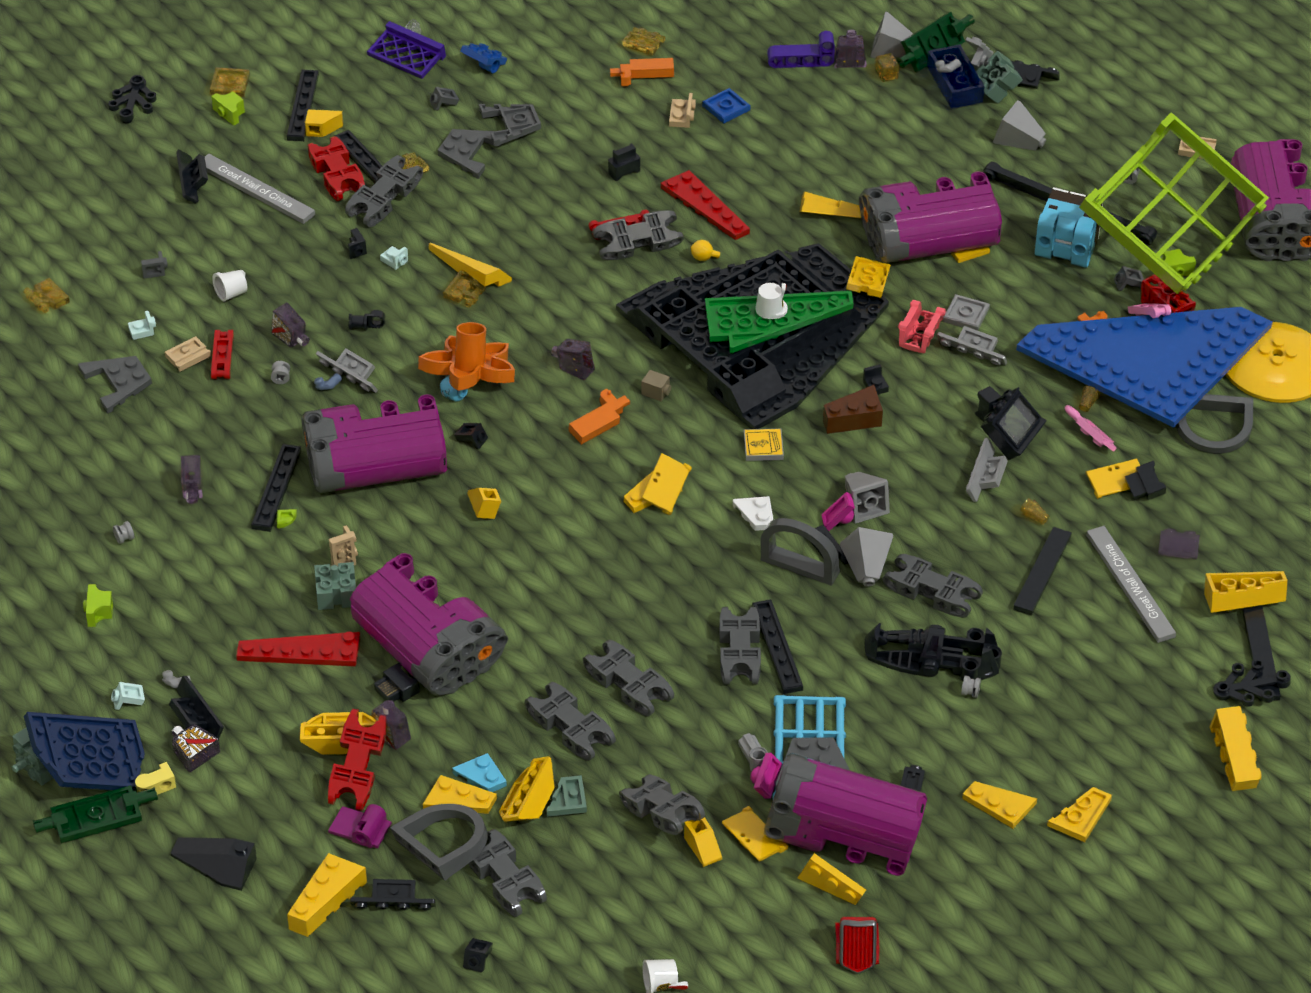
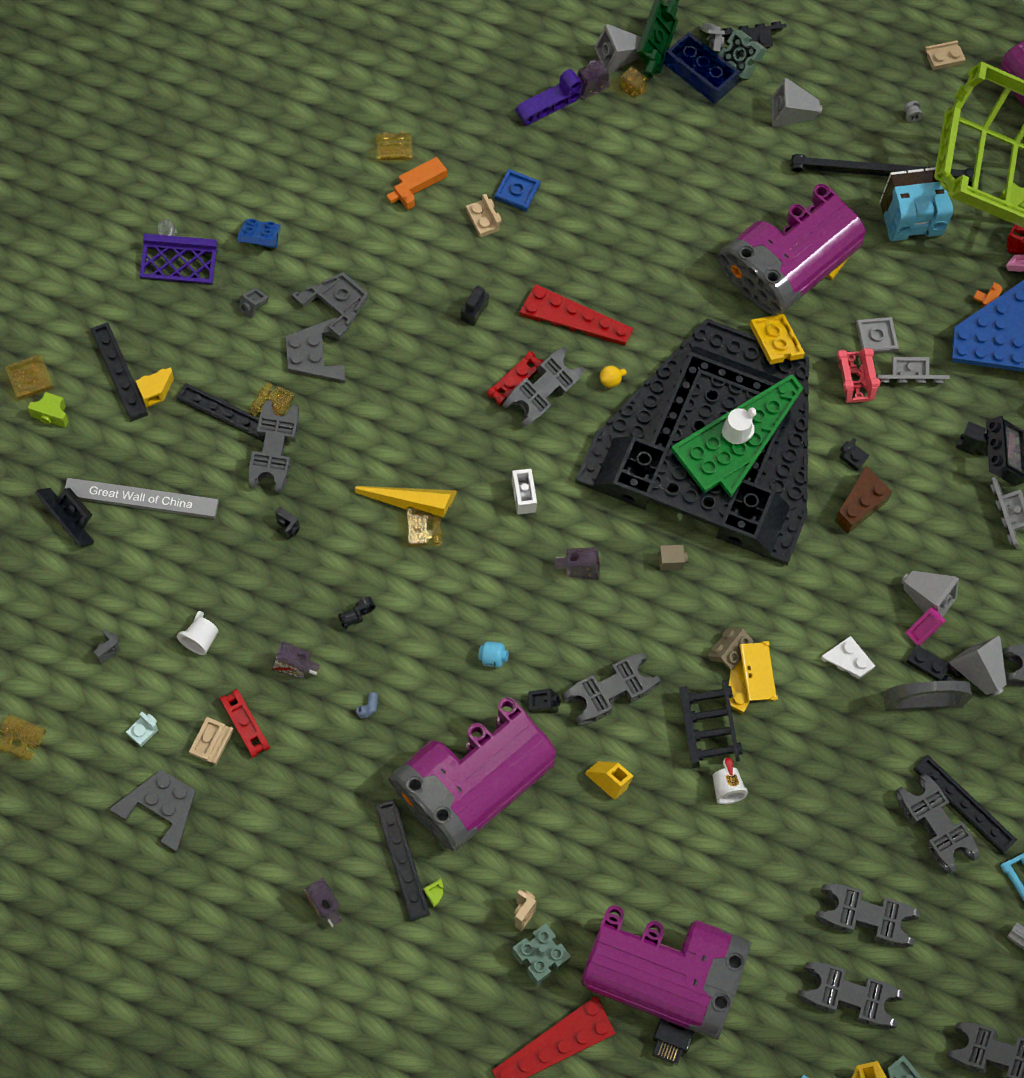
camera: 35 degrees left, 20 degrees up
light grey wheel [113,521,135,544] -> none
light grey wheel [271,361,290,384] -> none
red piece [307,136,365,201] -> none
light grey bracket [316,348,378,393] -> none
light aqua bracket [380,246,408,270] -> none
orange plant [418,322,515,391] -> none
orange piece [568,389,630,445] -> none
yellow tile [744,428,784,461] -> none
yellow wedge [800,192,861,218] -> none
light grey arm [935,59,961,72] -> none
dark grey bracket [1114,266,1144,291] -> none
none -> white brick [512,469,537,515]
none -> dark grey piece [562,653,661,726]
none -> black fence [679,680,743,769]
none -> dark tan bracket [707,627,754,670]
none -> white hat [712,758,748,804]

